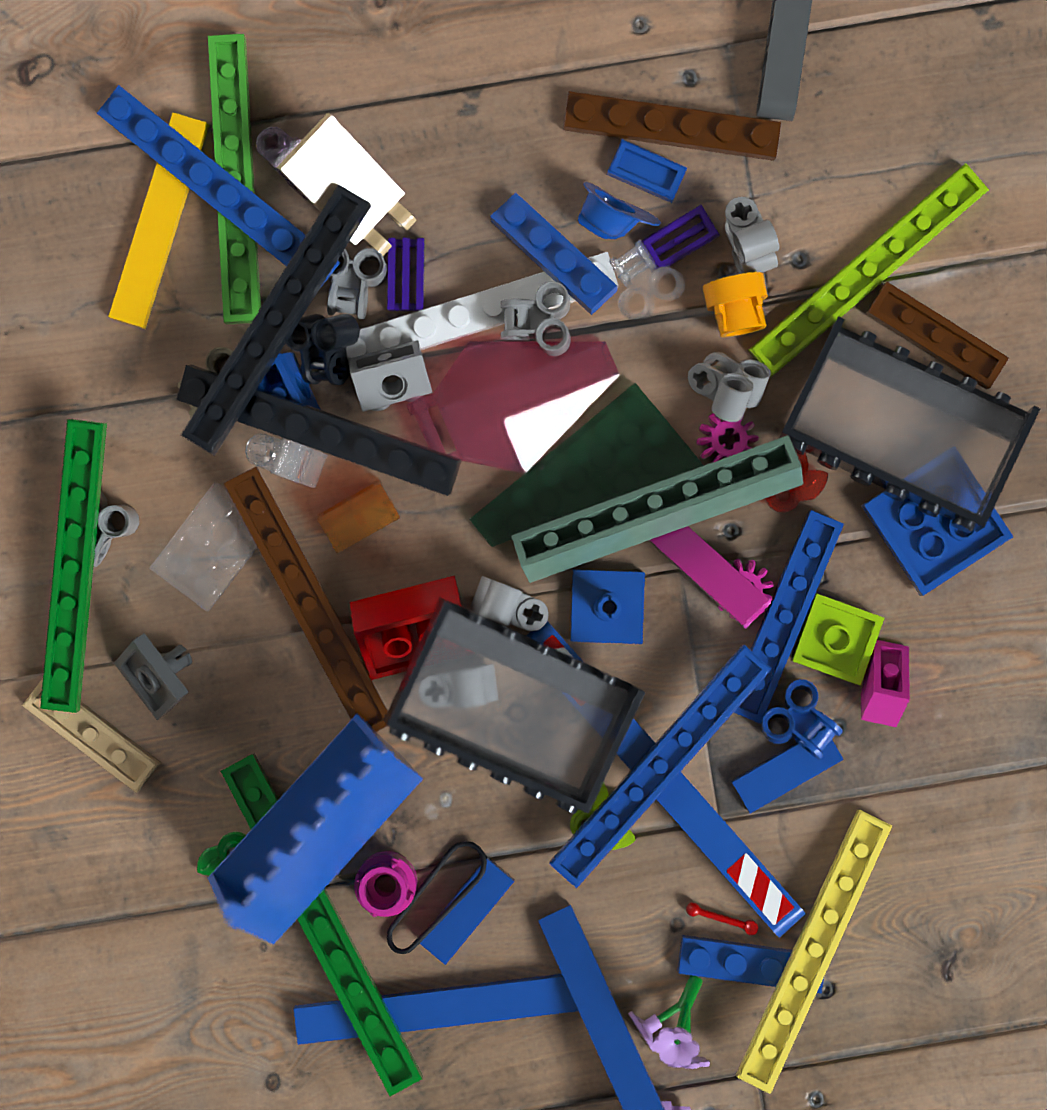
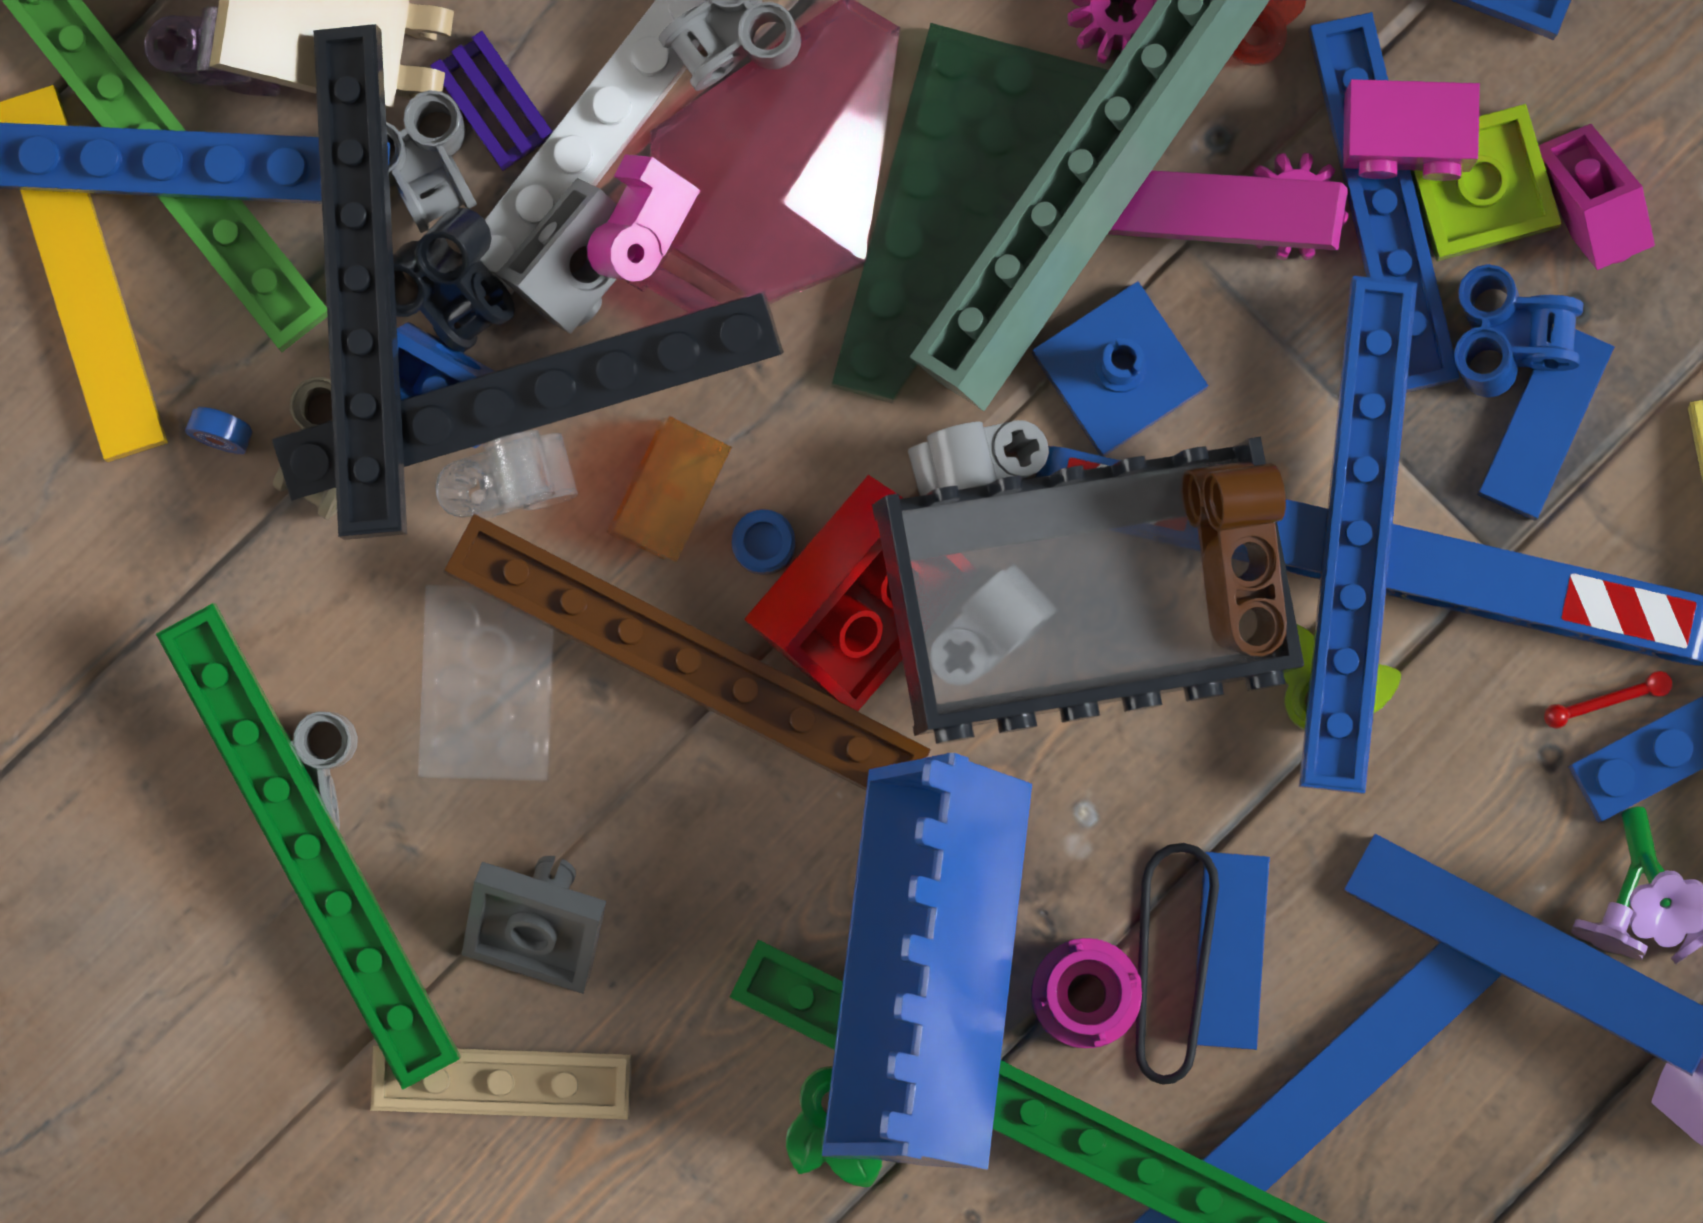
camera: 25 degrees left, 5 degrees down
none -> blue tile [185,407,253,454]
none -> leg [587,154,700,281]
none -> blue tile [732,509,796,575]
none -> reddish brown piece [1181,461,1287,656]
none -> dark pink brick [1343,79,1480,181]

